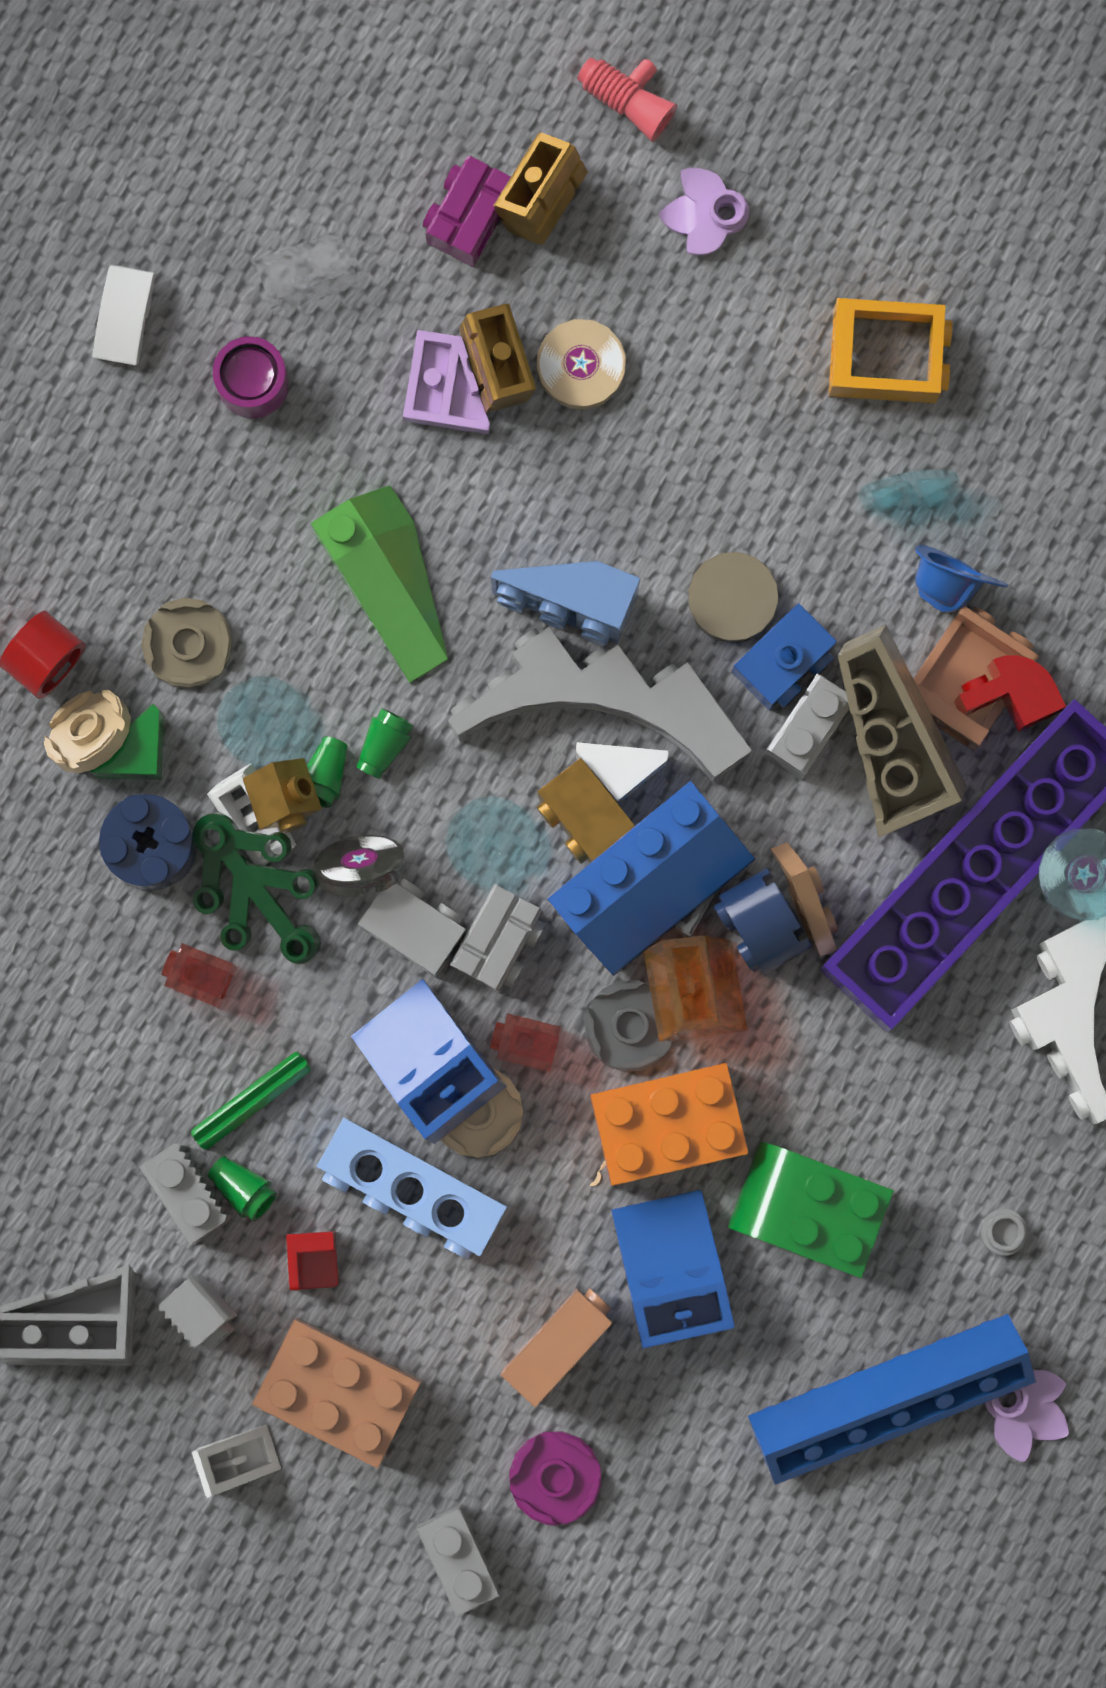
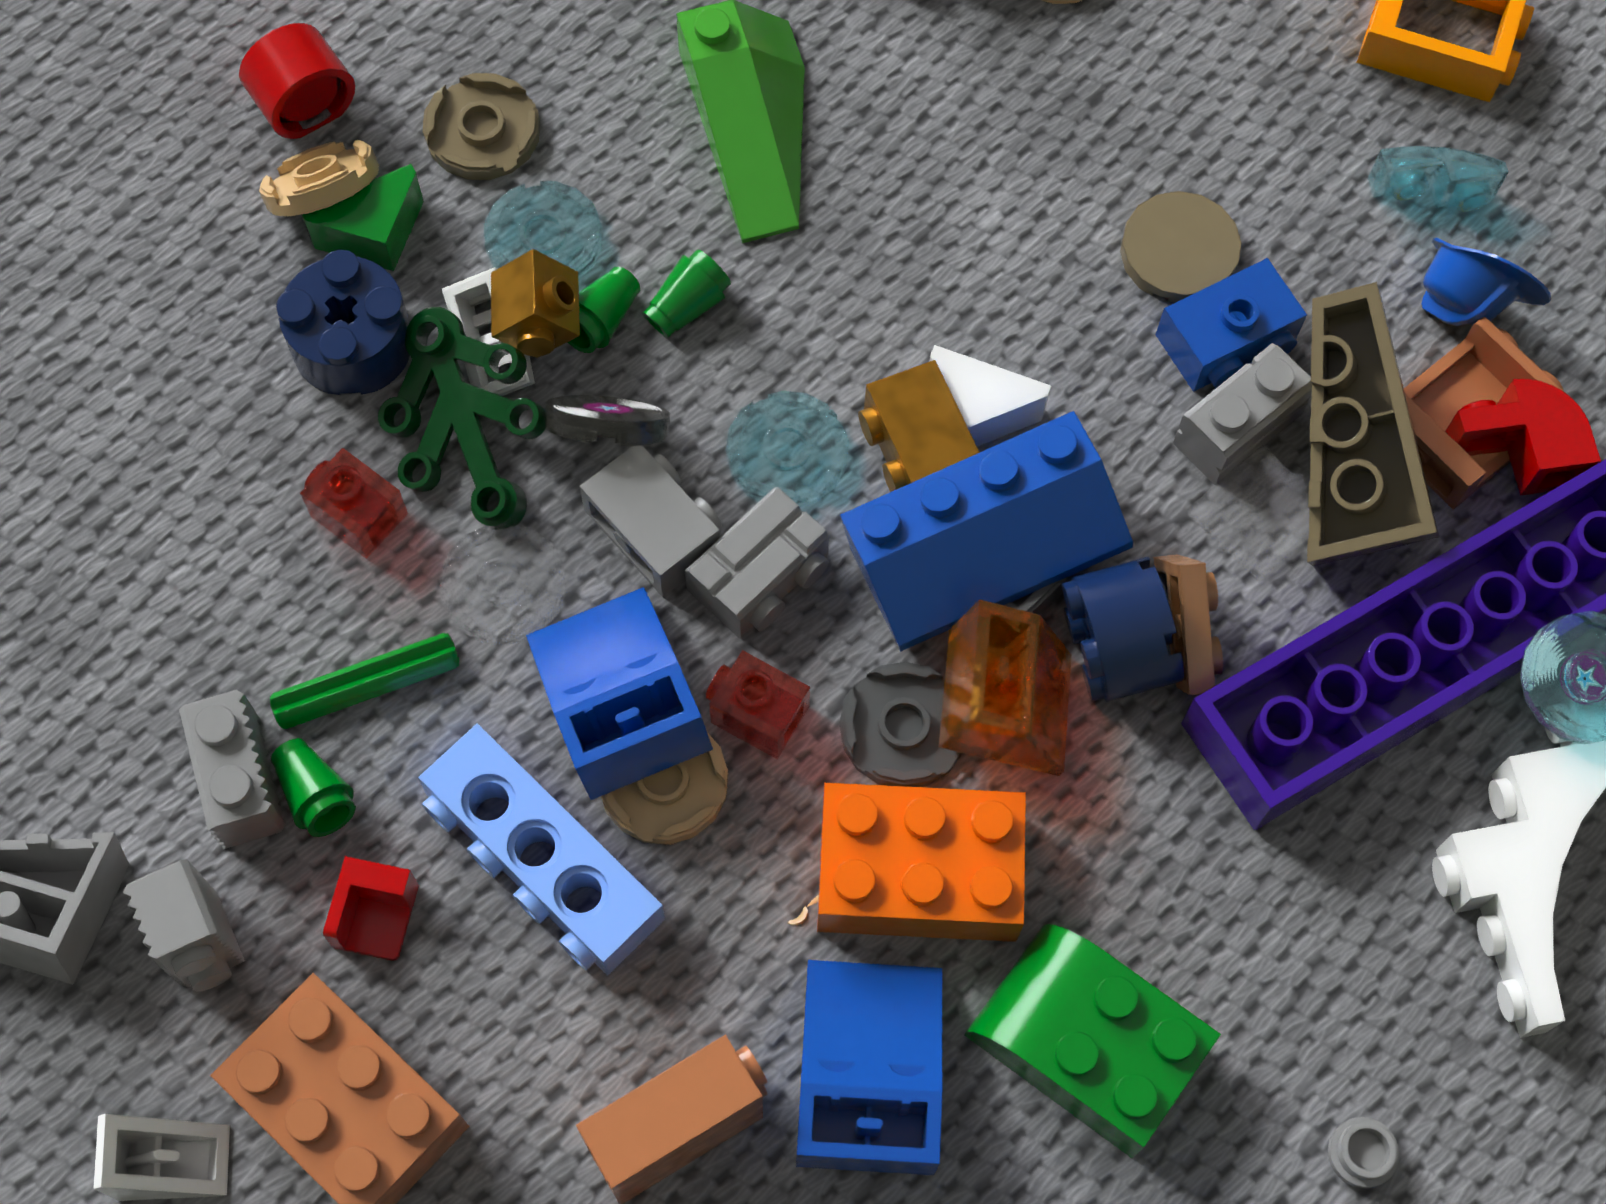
camera: 15 degrees right, 15 degrees down
light grey arch [448,627,752,783] -> none
medium blue slope [491,561,640,646] -> none

